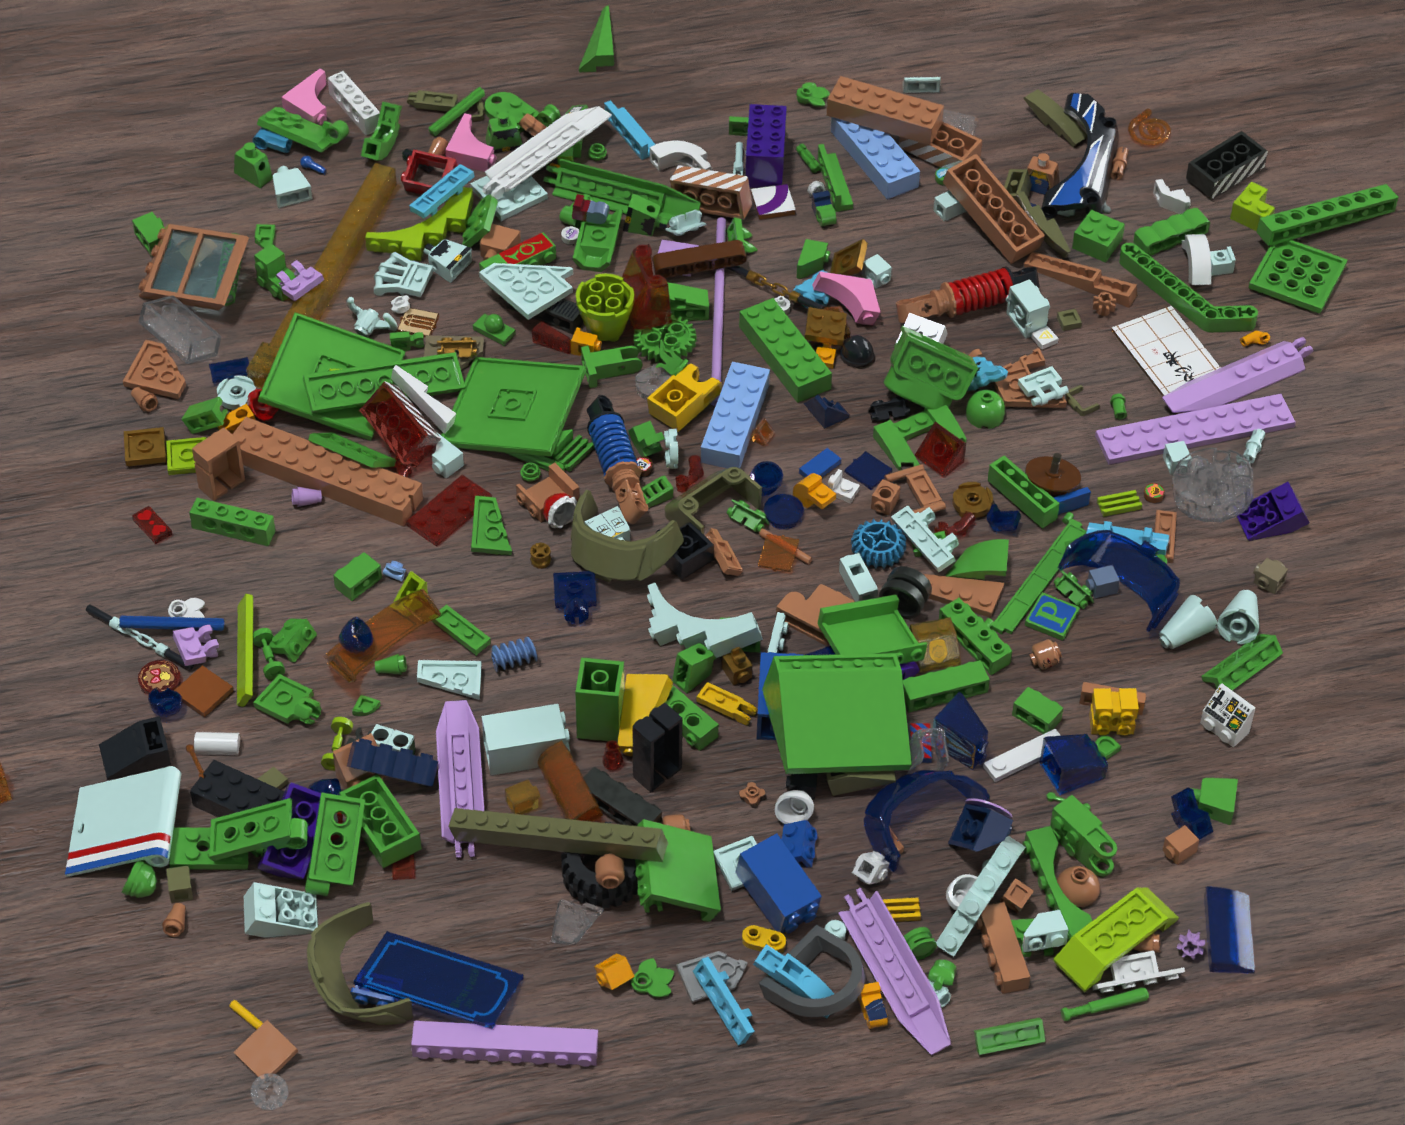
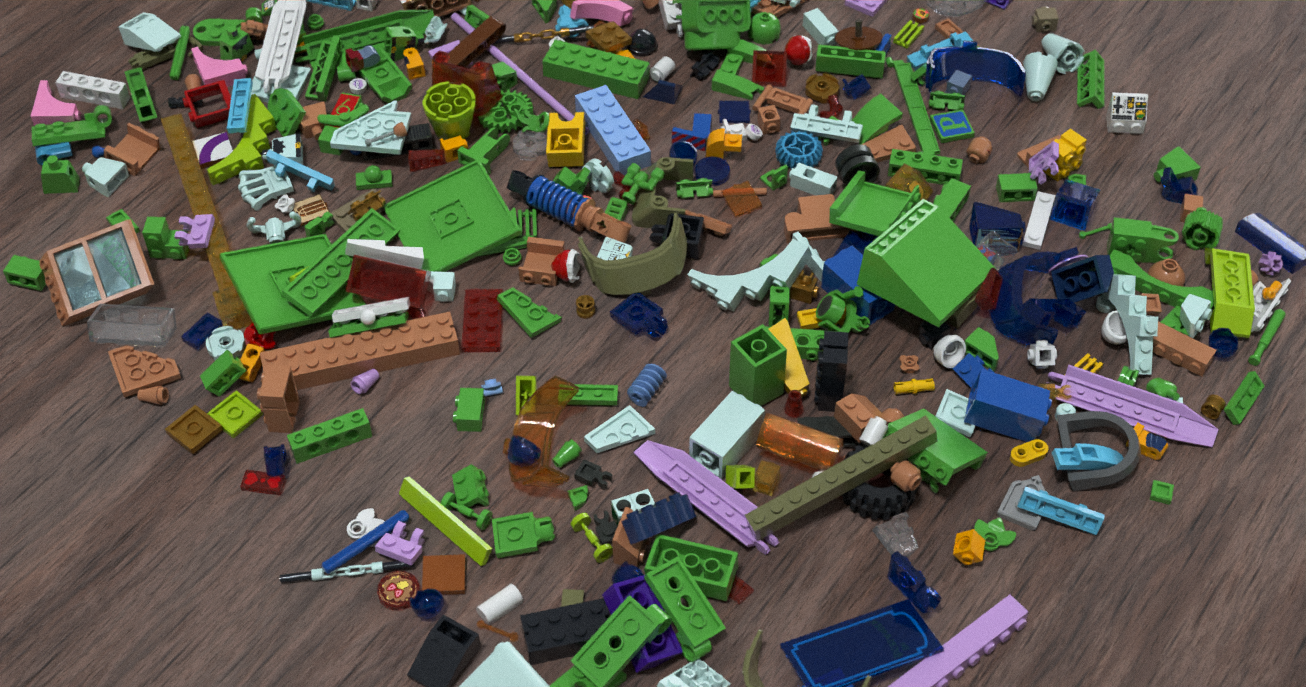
camera: 40 degrees left, 0 degrees up
none -> nougat panel [104,123,160,176]
none -> light aqua slope [118,12,181,52]
none -> tile [192,132,233,168]
none -> clear blue piece [264,444,287,476]
none -> medium azure hinge [266,150,335,192]
none -> bright green fence [305,35,343,102]
none -> bright green piece [317,104,369,127]
none -> white plate [332,297,410,325]
none -> hinge [365,122,407,146]
none -> light orange leg [403,48,426,80]
none -> pearl dark grey plate [574,460,612,489]
none -> bright green piece [621,163,665,204]
none -> white brick [650,56,675,82]
none -> blue tile [672,127,707,151]
none -> lime brick [726,465,755,488]
none -> white tile [745,124,763,140]
none -> bright green bracket [760,164,788,191]
none -> red hair [784,35,812,65]
none -> light aqua brick [803,8,839,46]
none -> bright green piece [816,286,870,333]
none -> nougat slope [834,393,891,443]
none -> white brick [859,416,889,446]
none -> clear blue plate [887,551,942,614]
none -> yellow pin [893,378,935,395]
none -> bright green slope [965,327,999,372]
none -> clear red slope [975,267,1003,310]
none -> clear blue arch [1020,298,1086,328]
none -> lavender plate [1029,141,1059,185]
none -> clear yellow piece [1037,383,1072,399]
none -> clear blue tile [1054,247,1079,264]
none -> bright green tile [1149,480,1174,505]
none -> bright green brick [1182,207,1223,250]
none -> pearl gold wheel [1201,394,1226,419]
none -> clear blue hair [1208,328,1238,359]
none -> light orange arm [1262,281,1282,300]

